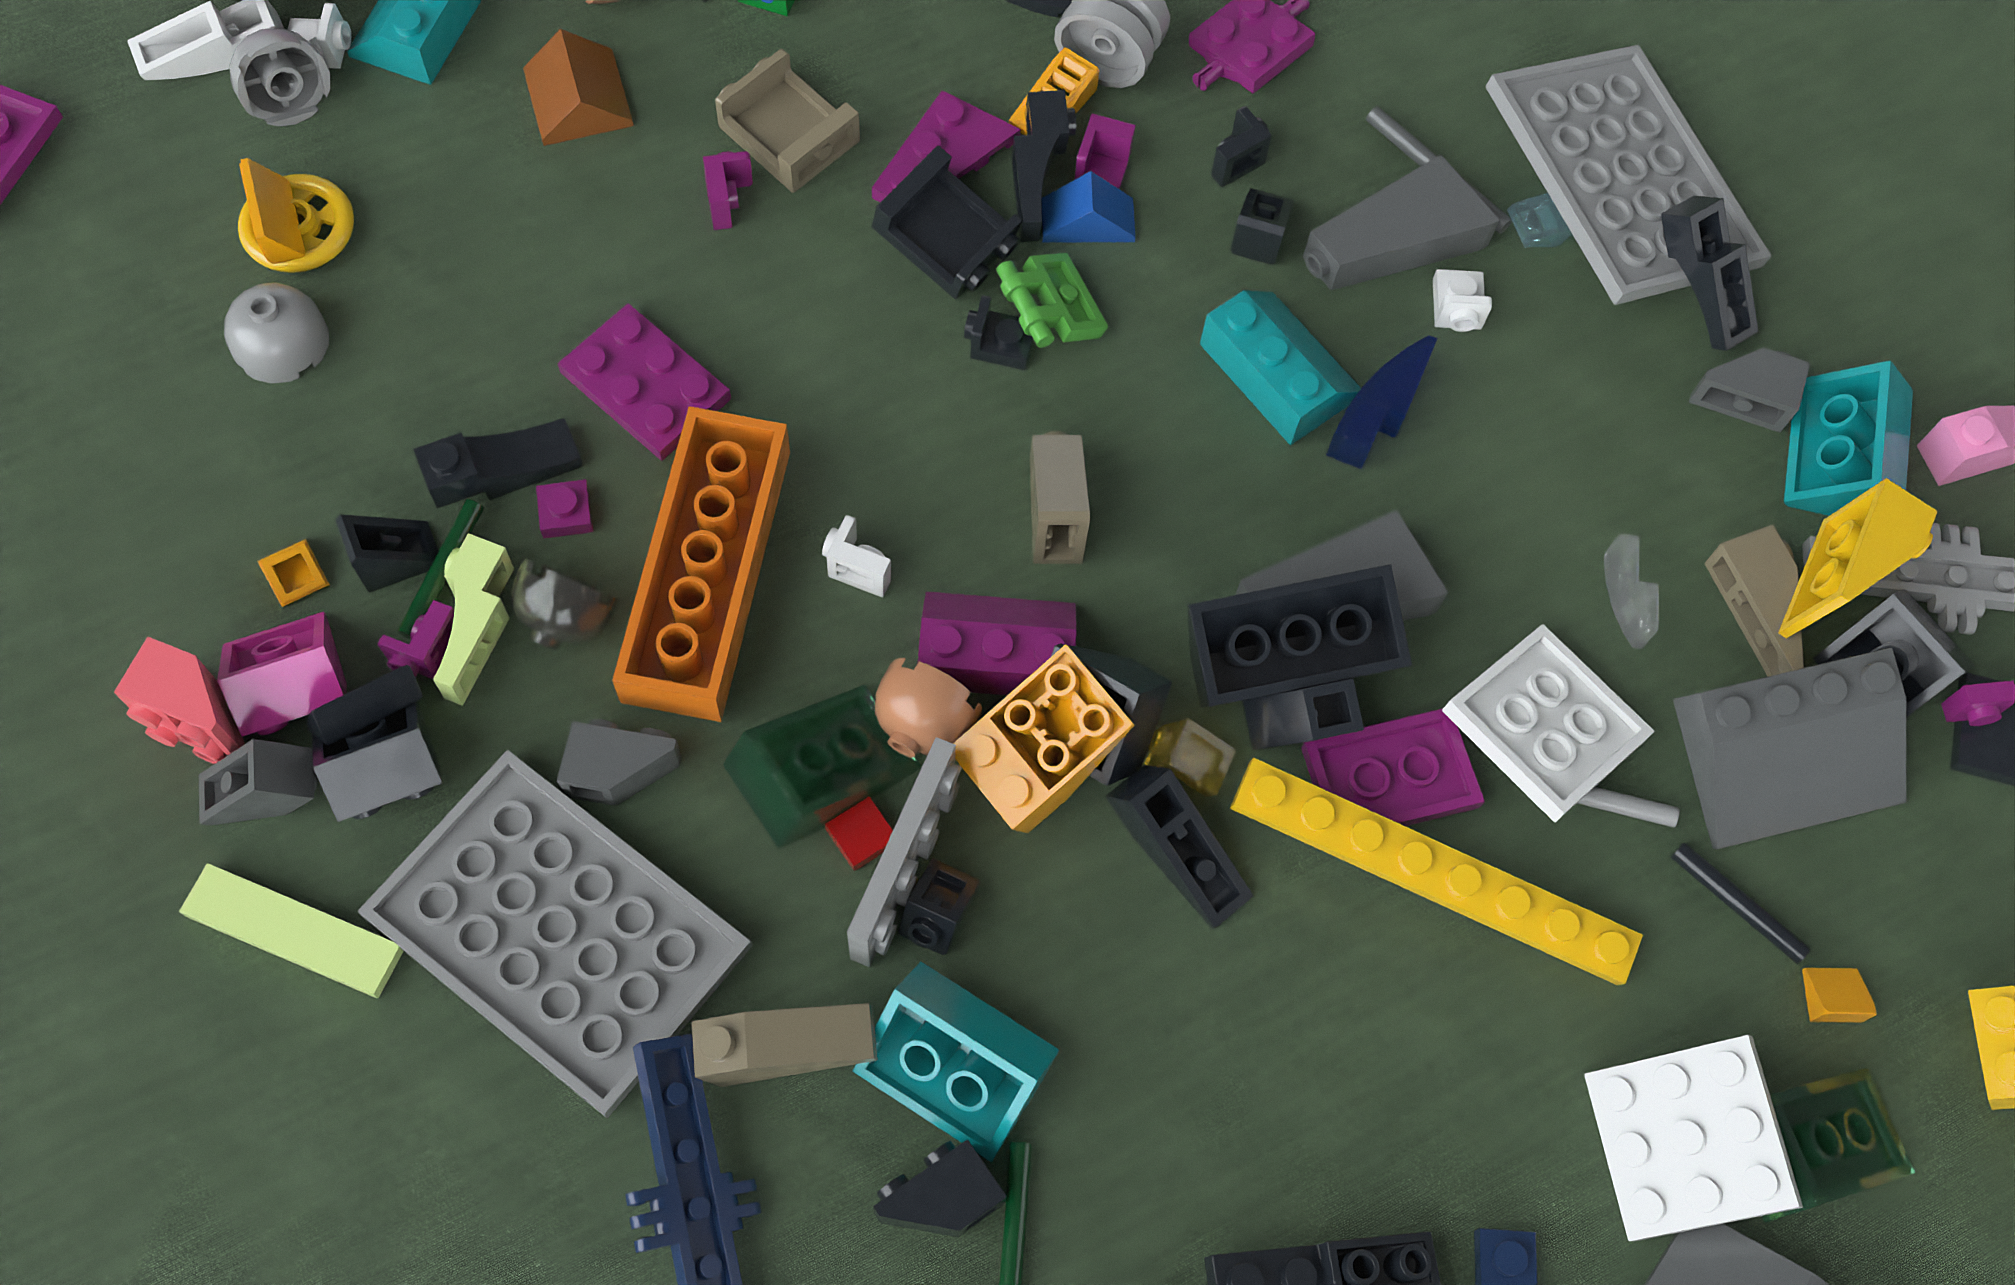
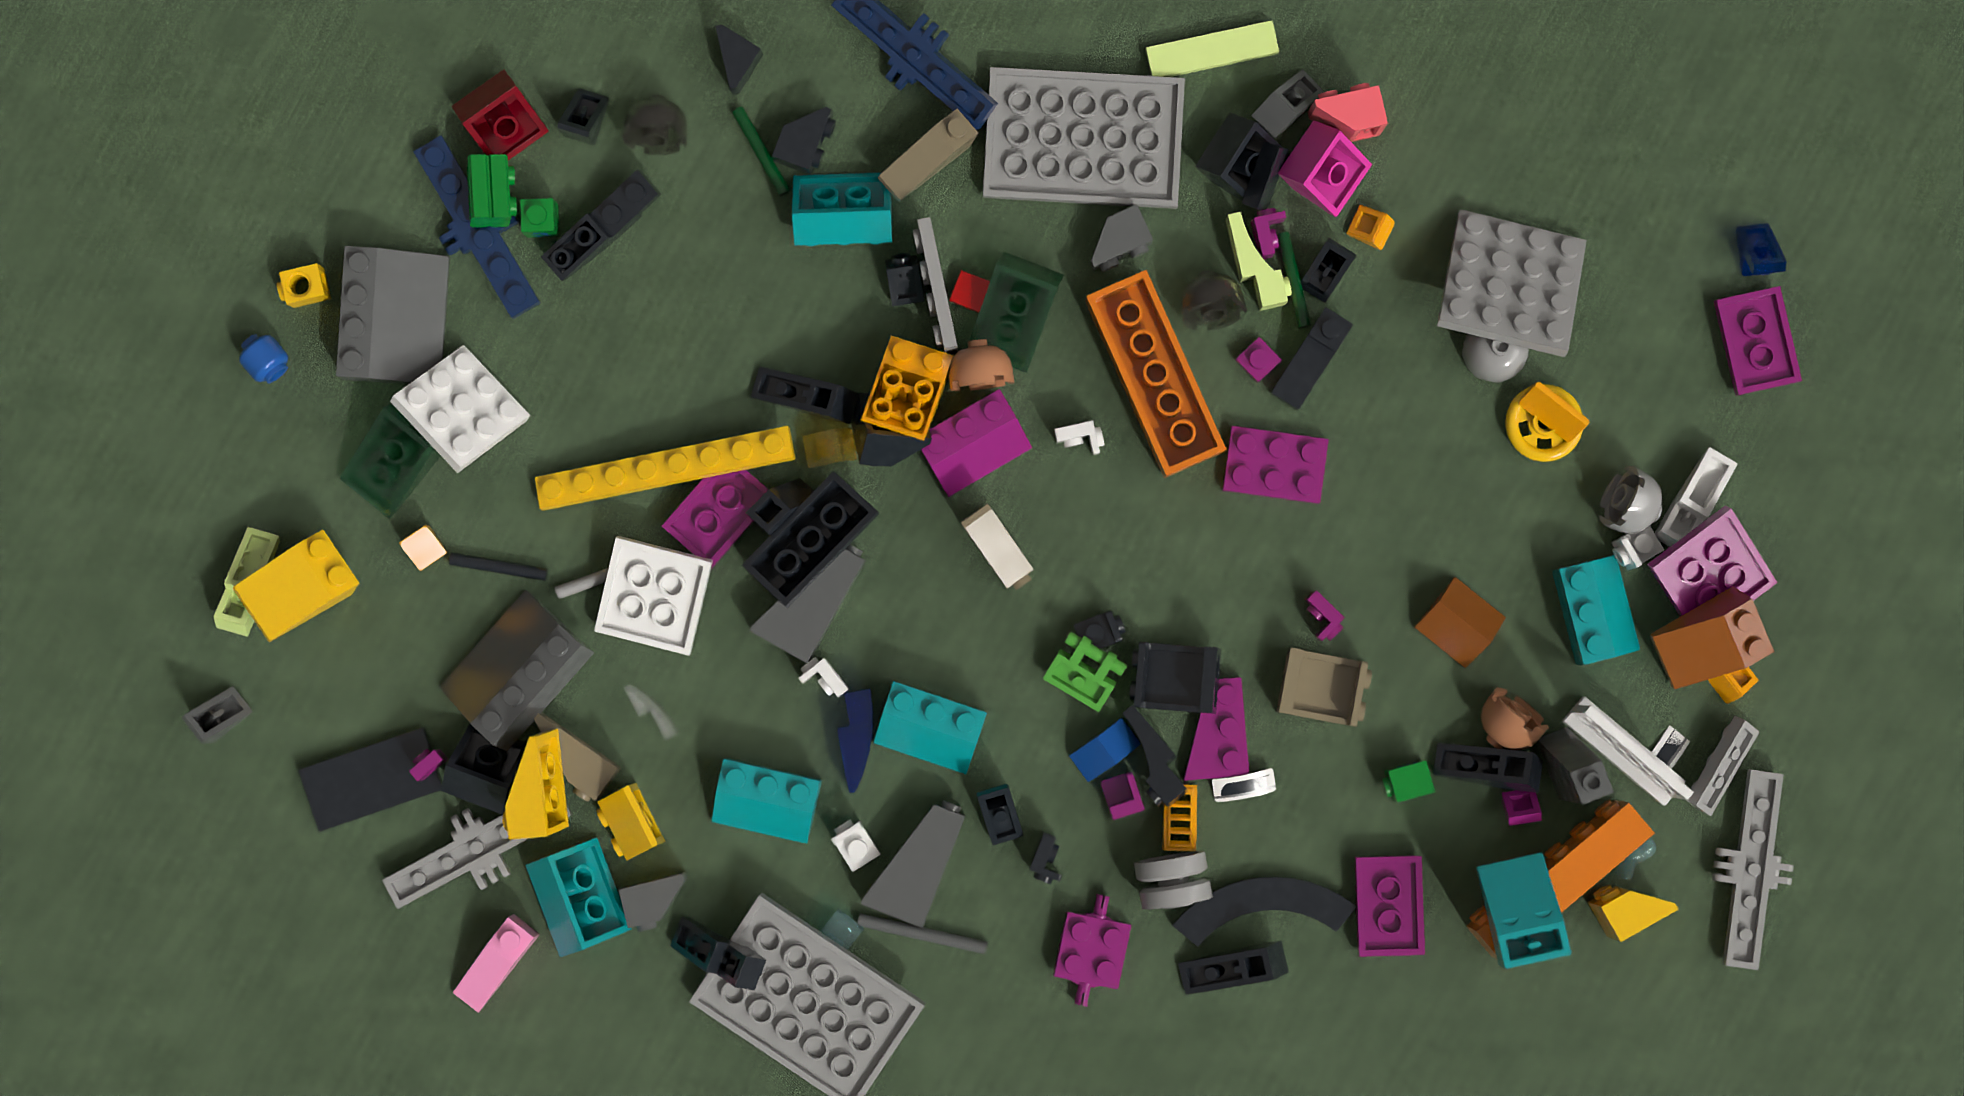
camera: 155 degrees right, 20 degrees up
none -> yellow slope [596,783,665,861]
none -> teal slope [712,758,822,844]
none -> white bracket [798,657,849,697]
none -> sticker [1212,768,1276,802]
none -> light grey plate [1437,209,1587,357]

